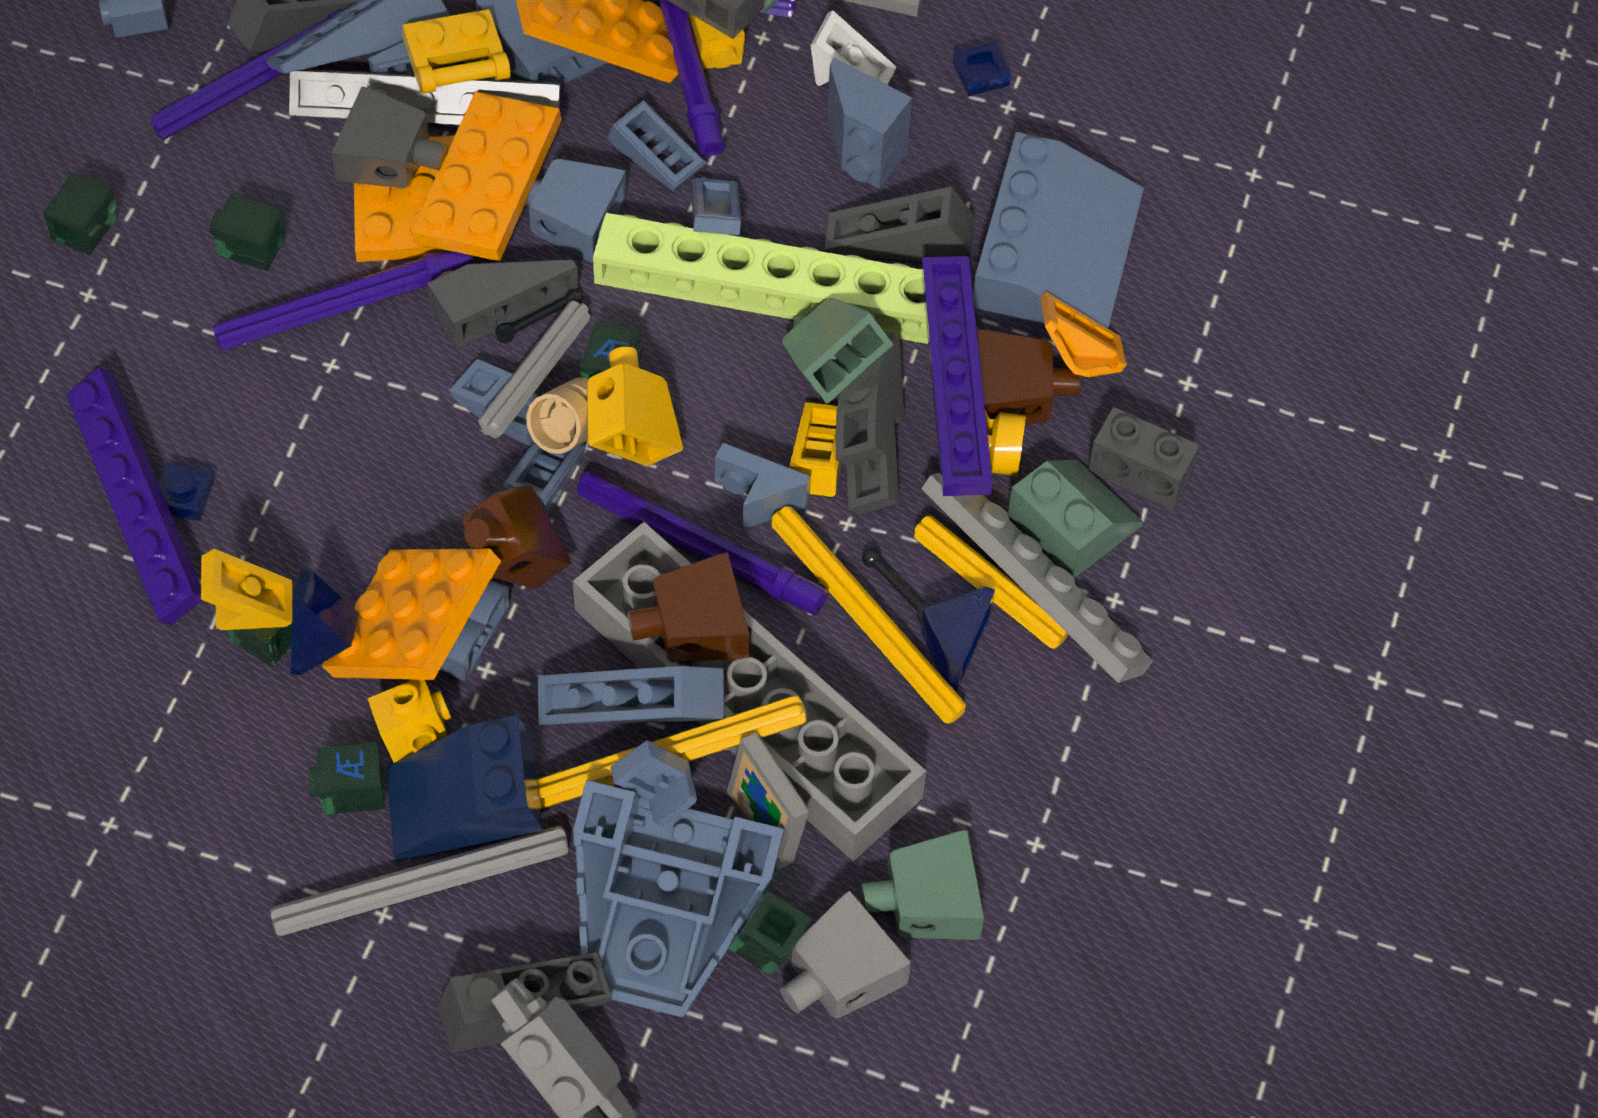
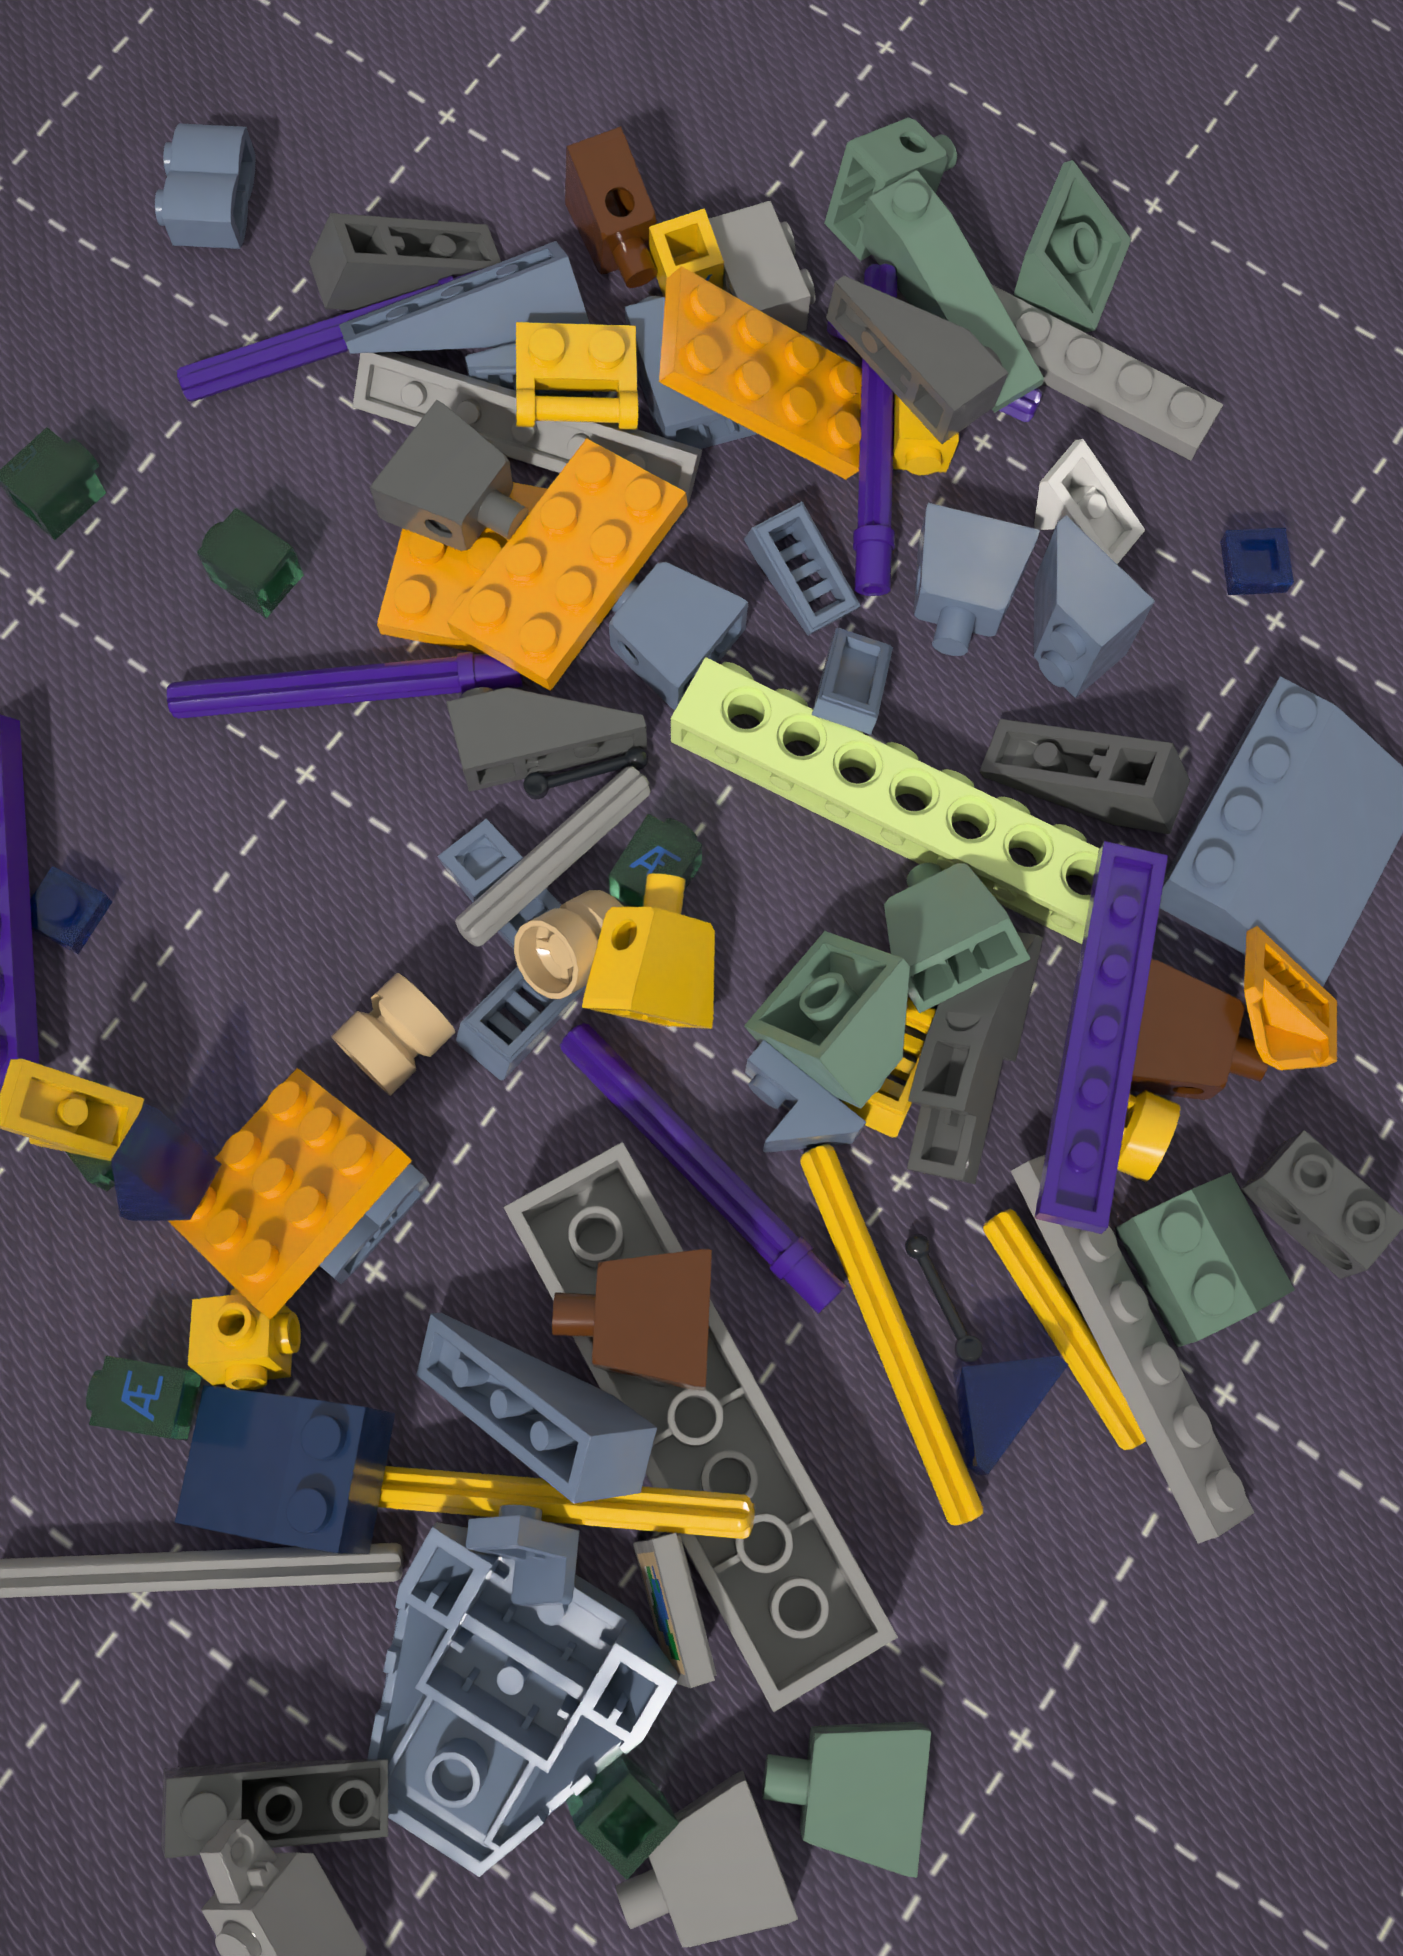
camera: 15 degrees right, 15 degrees up
reddish brown torso [462,485,572,589] -> none
none -> tan wheel [331,973,455,1096]
none -> sand green slope [744,931,910,1108]
none -> sand blue torso [914,503,1040,656]

